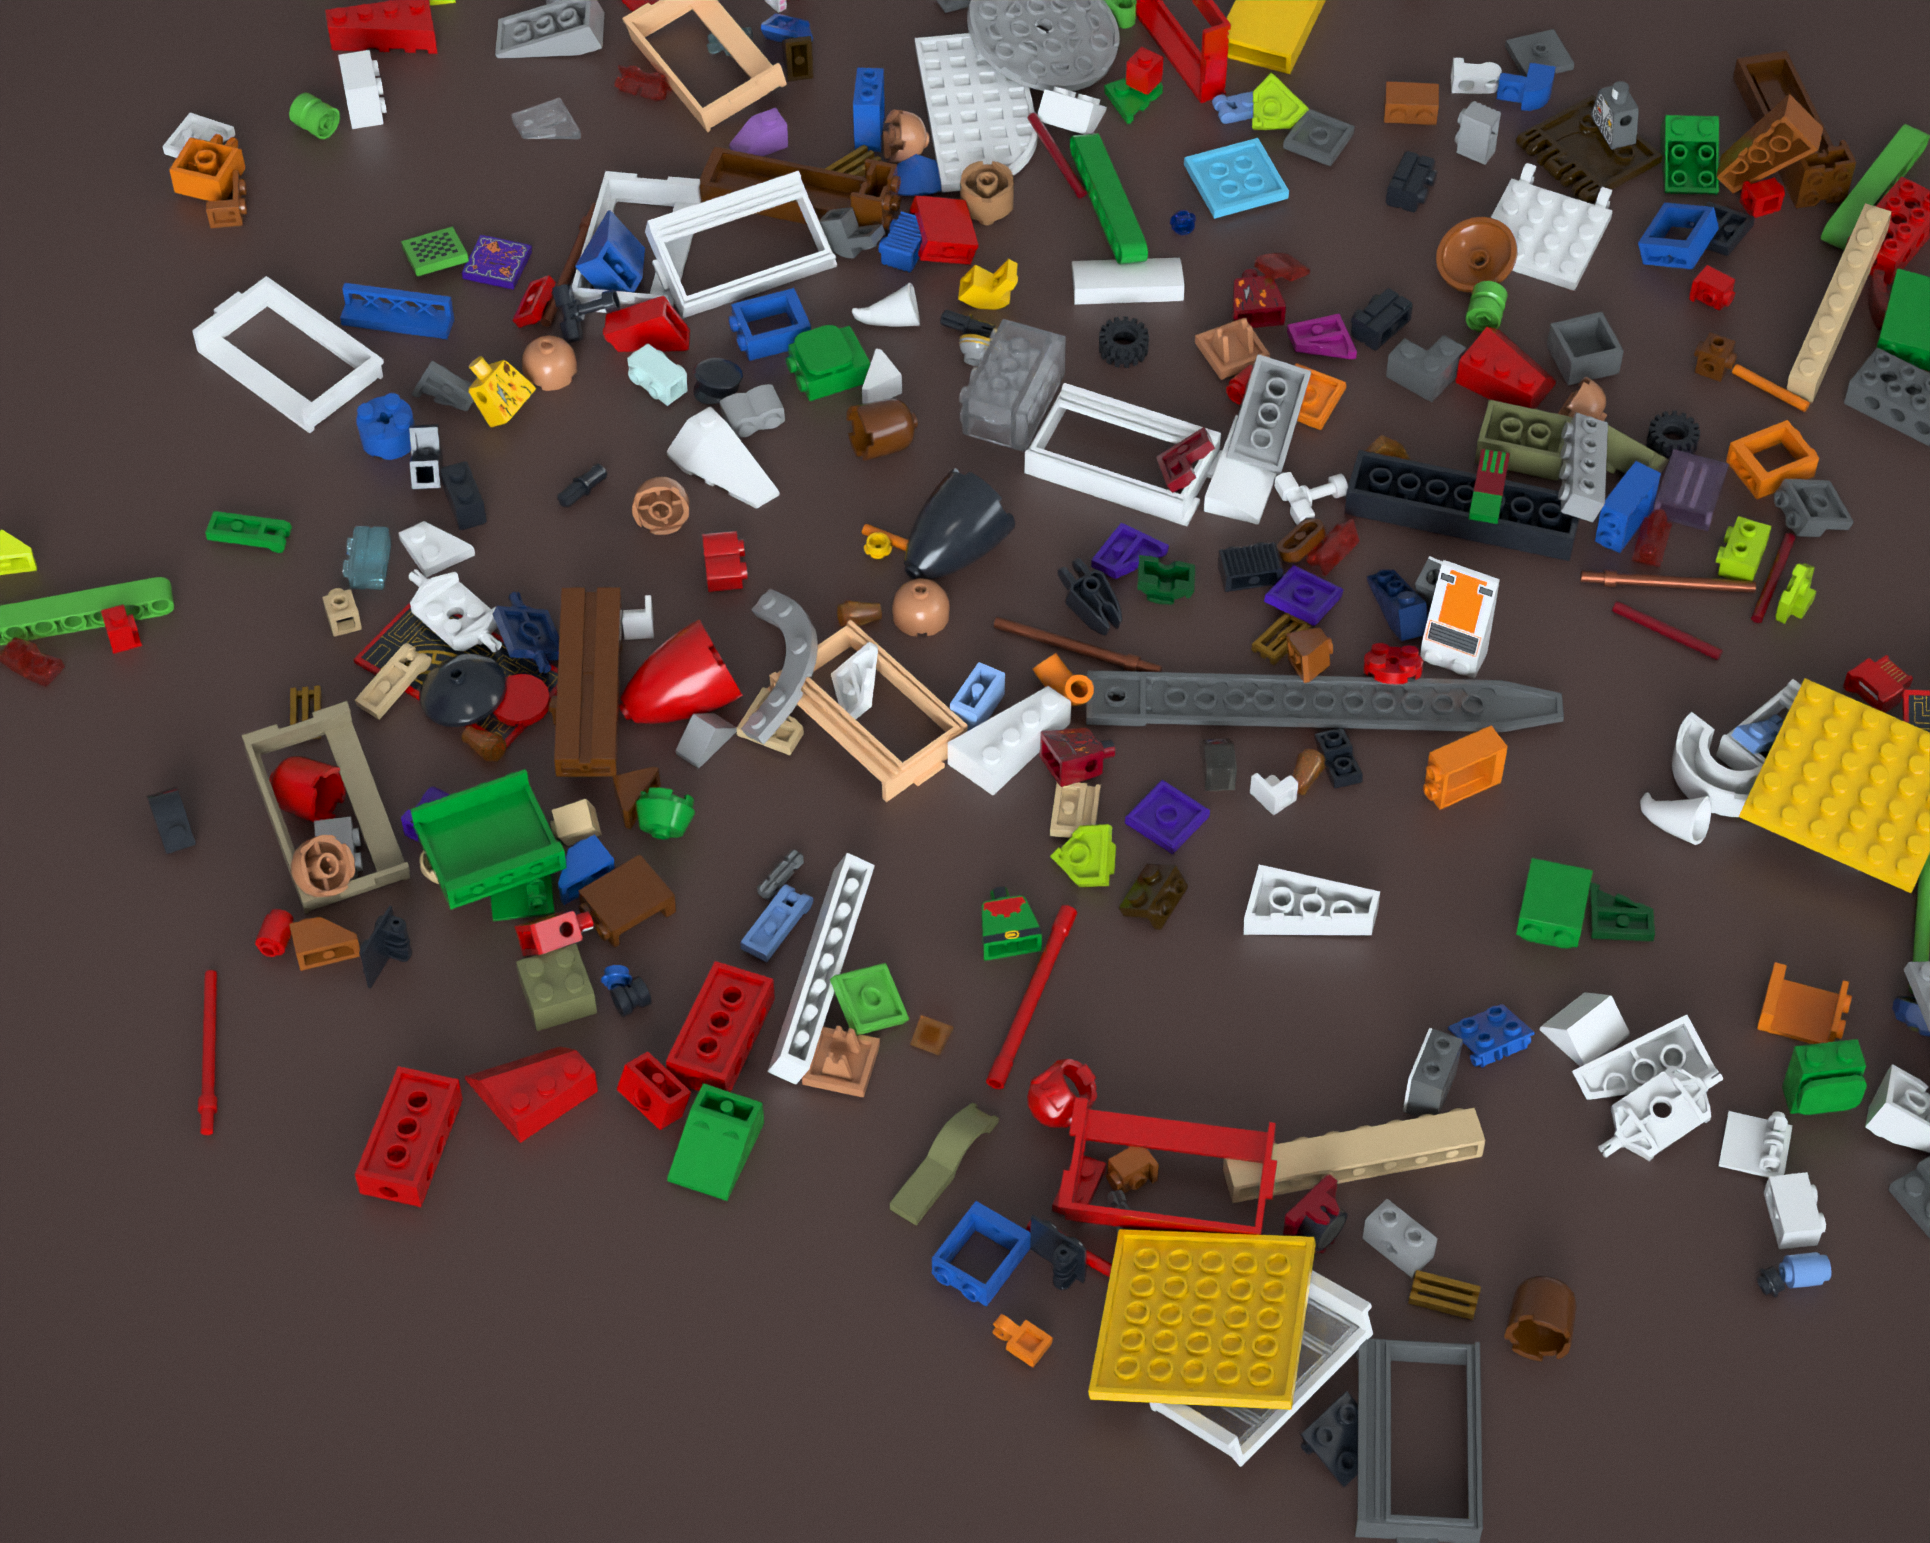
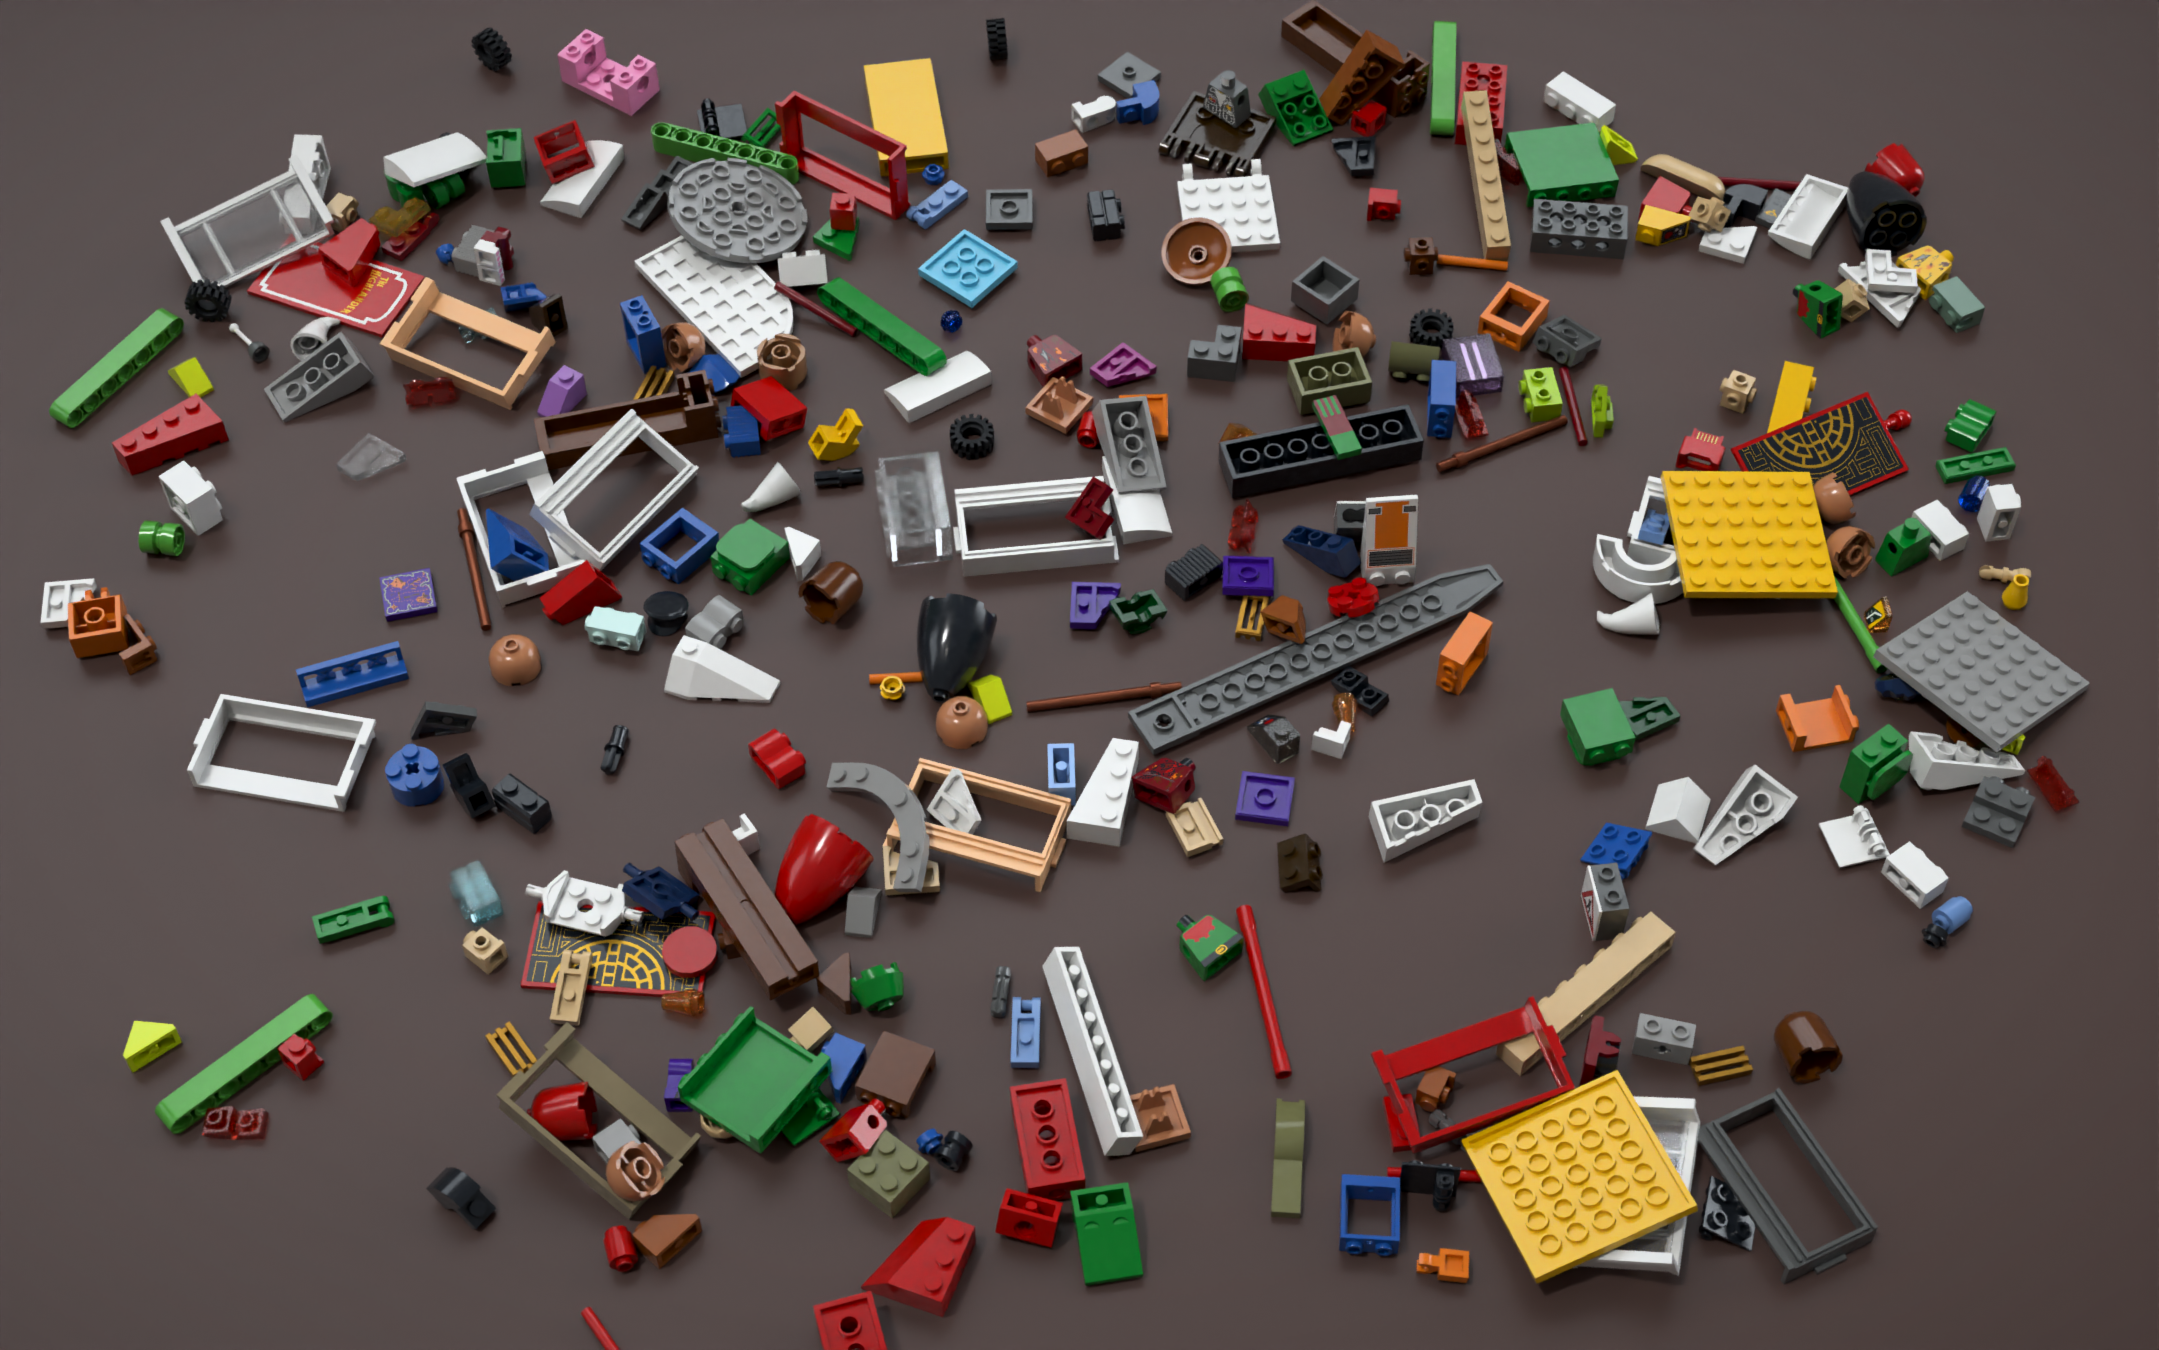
camera: 30 degrees left, 0 degrees up
black hinge [359,905,412,989] -> none
white wing [399,521,475,577] -> none
bright green tile [401,227,469,276] -> none
black dish [419,654,507,727] -> none
yellow torso [469,356,536,428] -> none
red plate [512,275,556,328] -> none
black bar [552,284,620,343] -> none
nougat cylinder [632,477,689,535] -> none
dark grey brick [819,207,885,258] -> none
bright green tile [830,963,909,1036] -> none
clear orange cone [837,600,882,627] -> none
clear orange slope [910,1015,954,1055] -> none
light grey piece [959,334,998,367] -> none
red helmet [1027,1059,1097,1128] -> none
orange cylinder [1032,653,1094,706] -> none
lime plate [1050,824,1116,887] -> none
black hinge [1057,558,1122,636] -> none
lime plate [1252,73,1309,130] -> none
clear red slope [1254,253,1310,282] -> none
white bar [1274,472,1348,525] -> none
reddish brown plate [1277,519,1326,563] -> none
black brick [1351,288,1413,351] -> none
light grey brick [1455,101,1501,165] -> none
light grey brick [1558,412,1608,522] -> none
white plate [1598,1065,1723,1161] -> none
dark red bar [1612,601,1723,660] -> none
blue window [1638,202,1719,269] -> none
none -> blue plate [922,164,945,185]
none -> neon yellow slope [967,674,1012,724]

